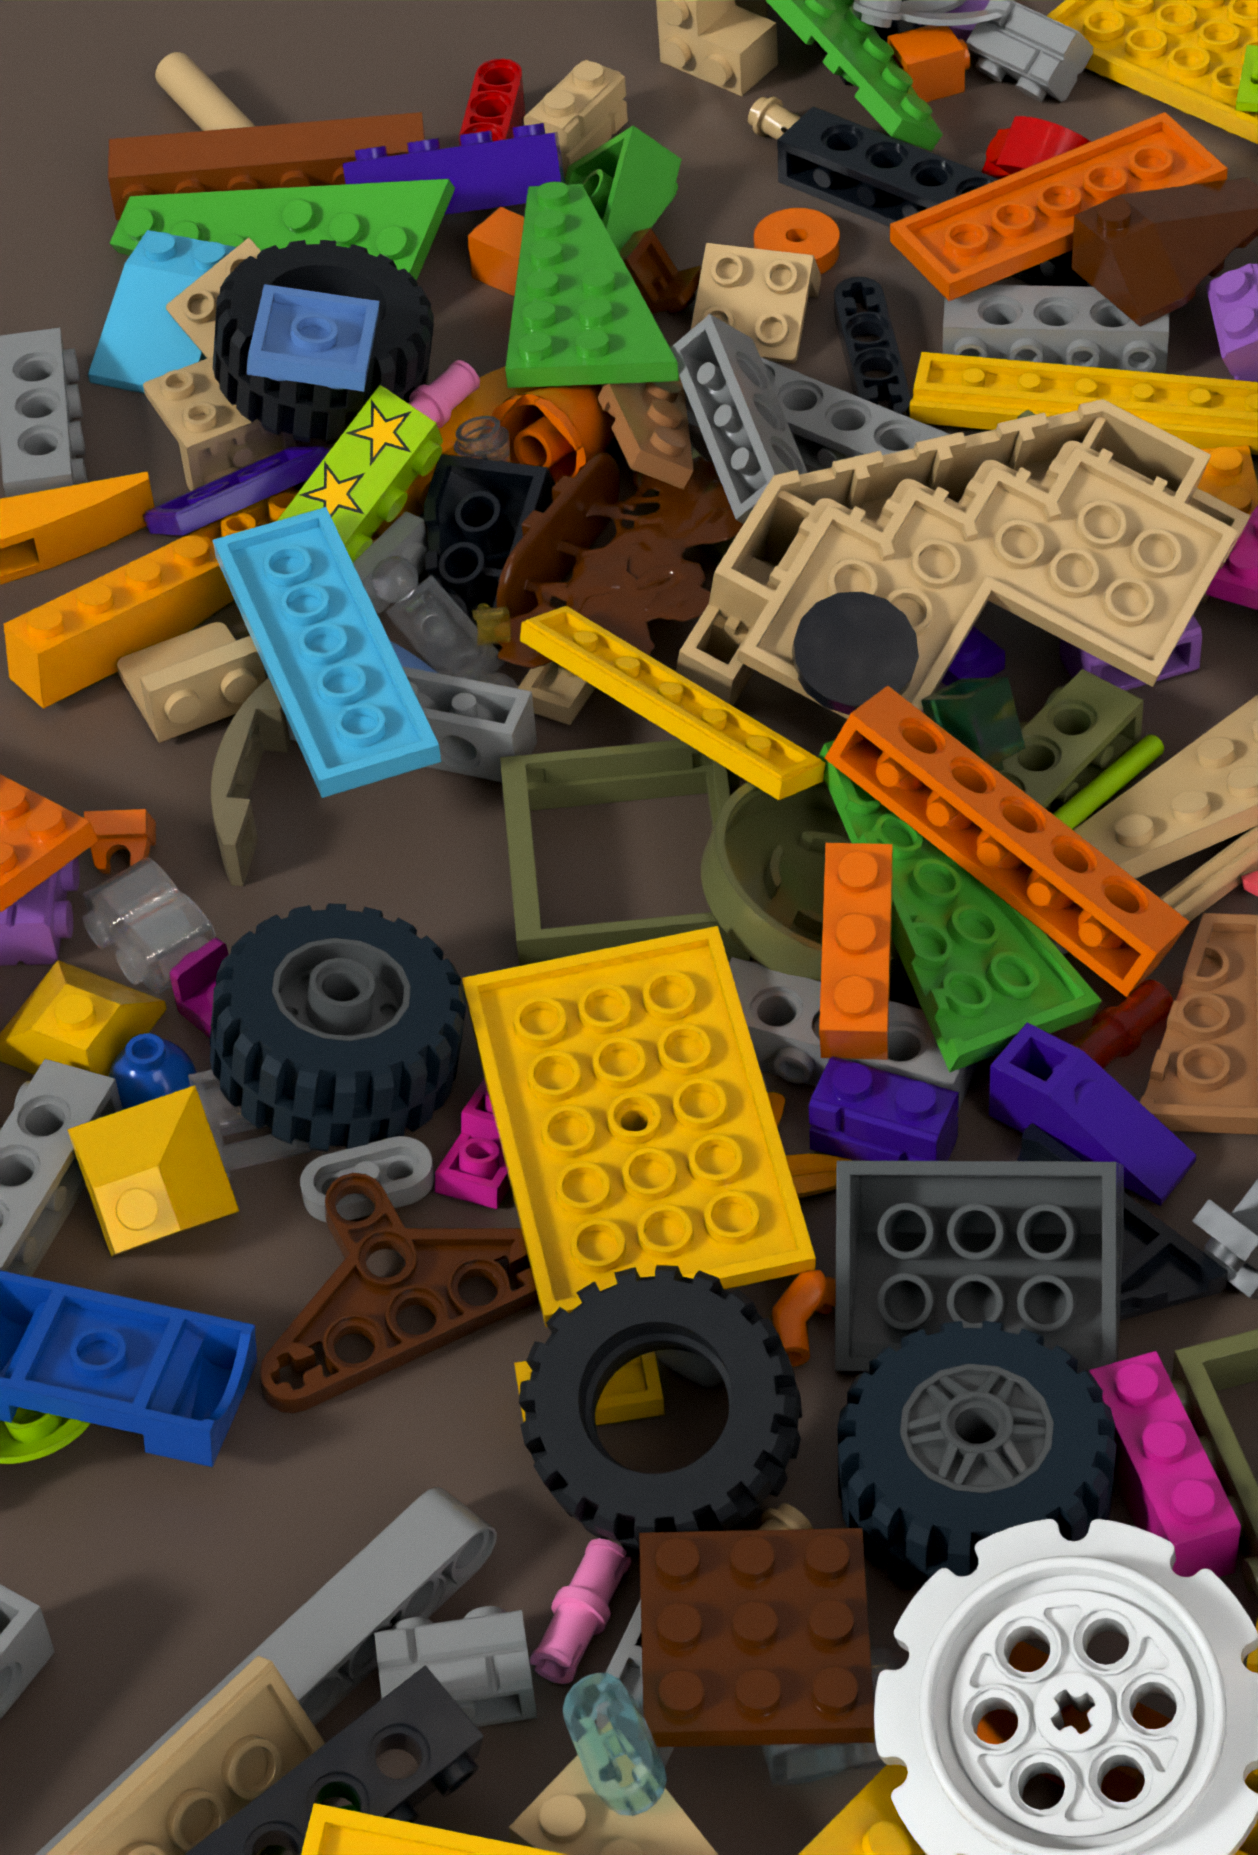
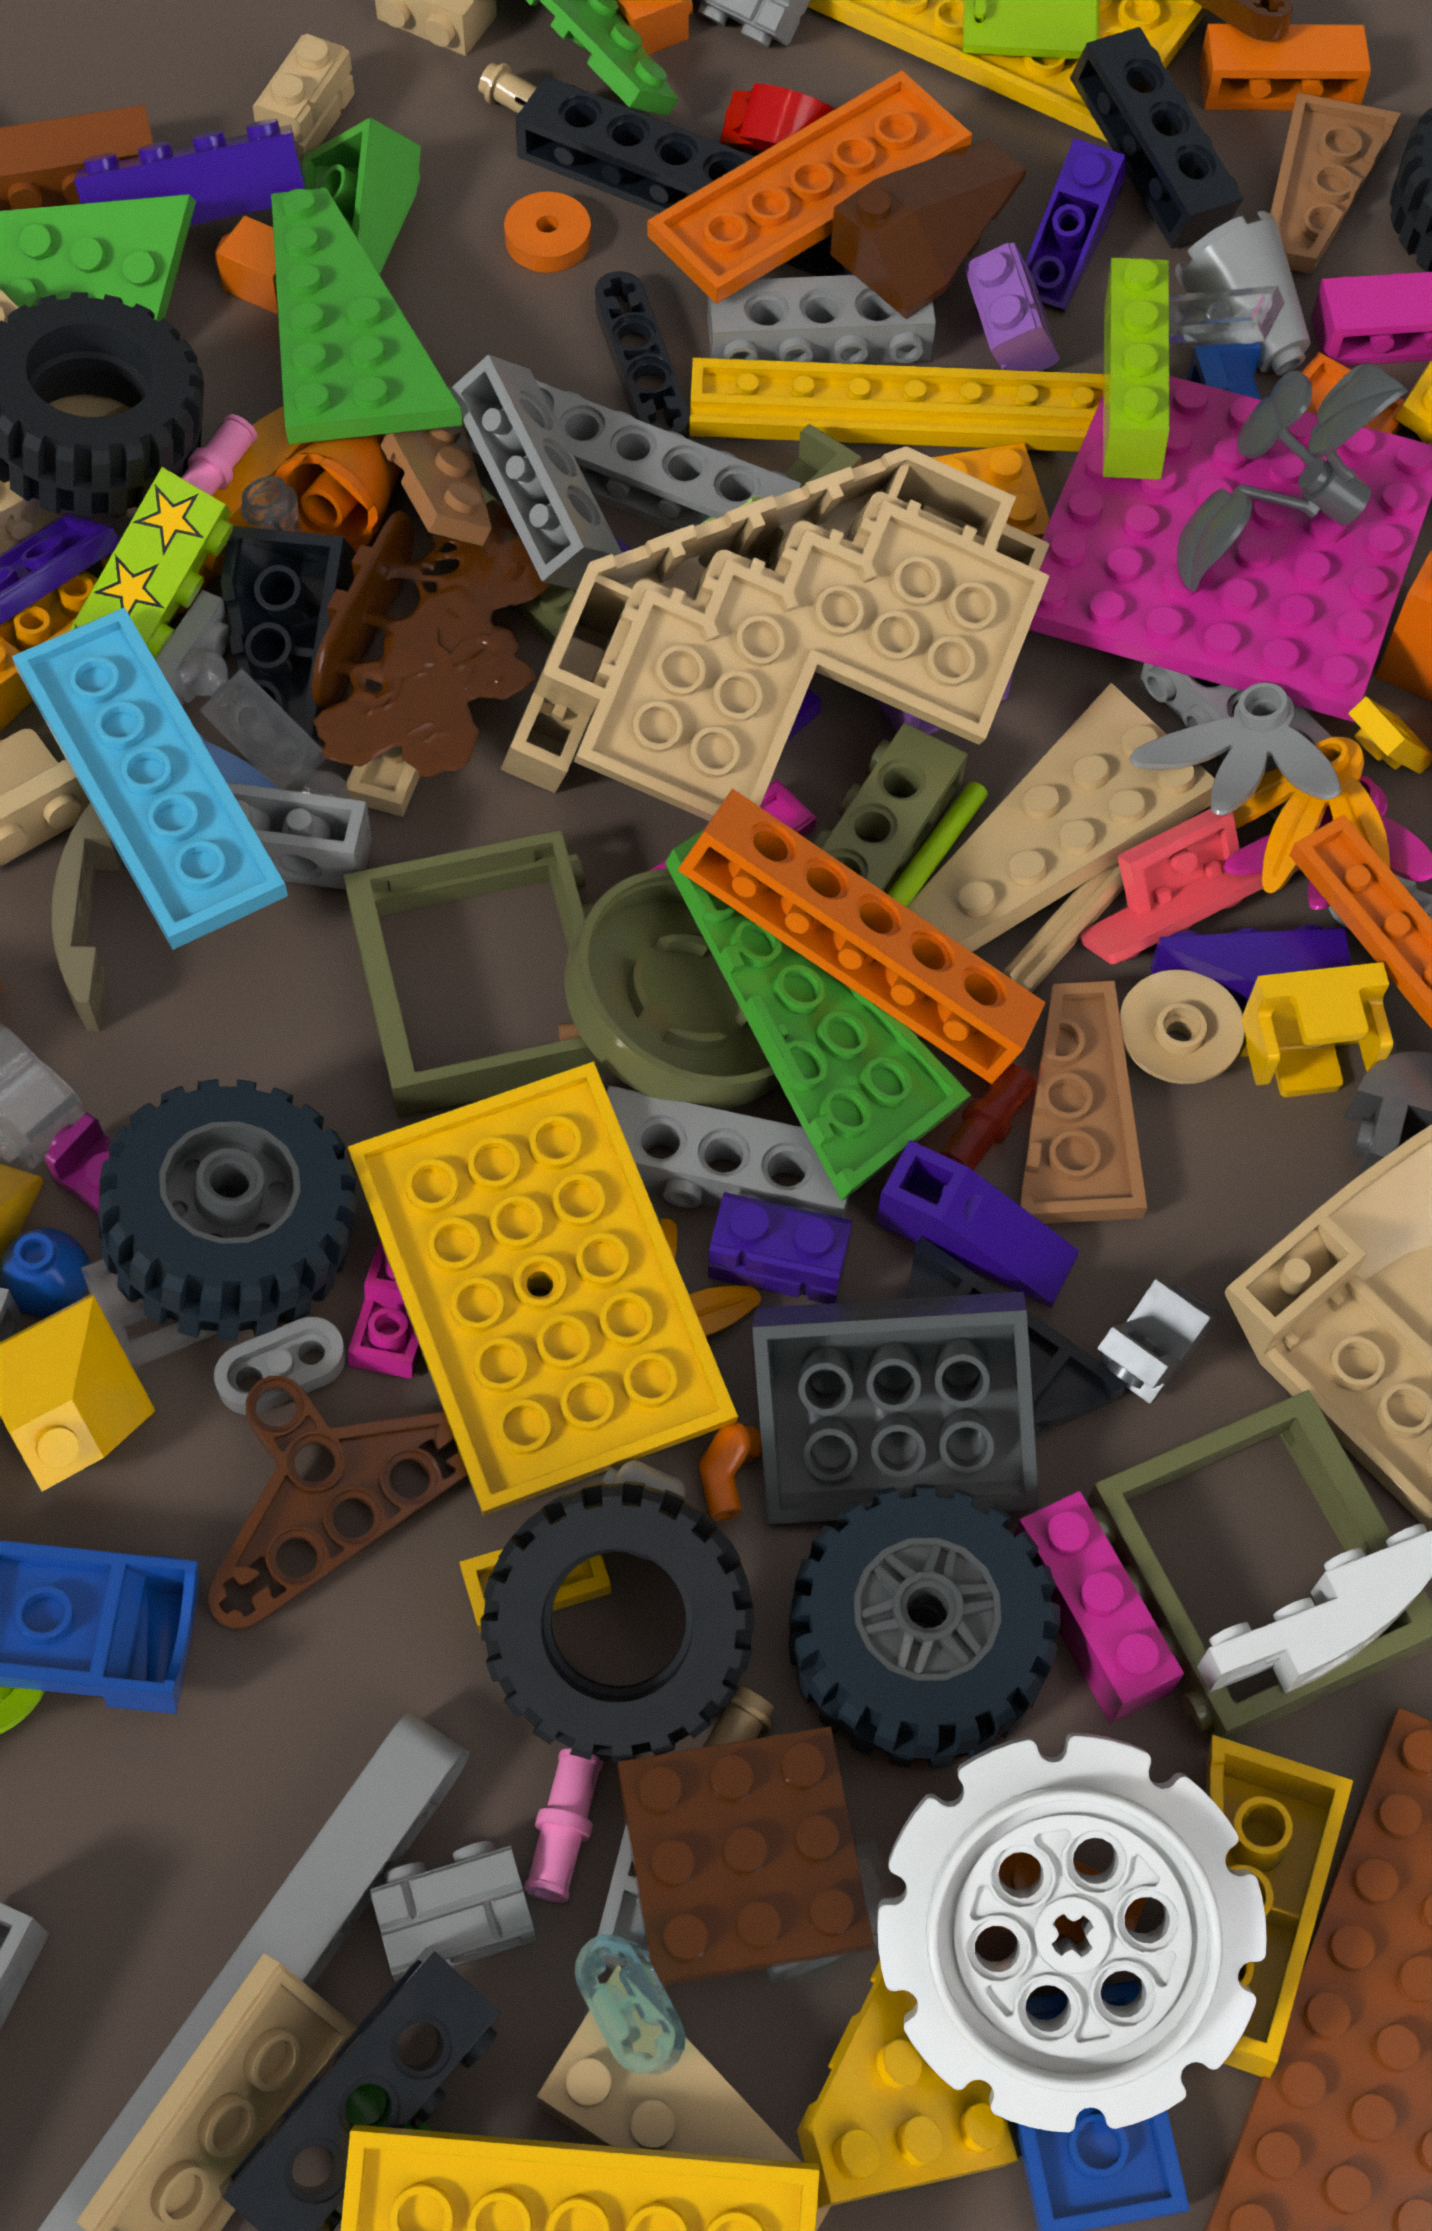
camera: 15 degrees left, 15 degrees up
medium blue plate [247,284,380,392] -> none
red beam [459,58,526,146] -> none
clear yellow hand [472,603,511,645] -> none
yellow tile [520,606,826,800] -> none
reddish brown bracket [619,227,702,314] -> none
tan bracket [691,243,821,363] -> none
black tile [792,591,919,715] -> none
orange brick [819,843,893,1060] -> none
clear green brick [921,677,1025,772] -> none

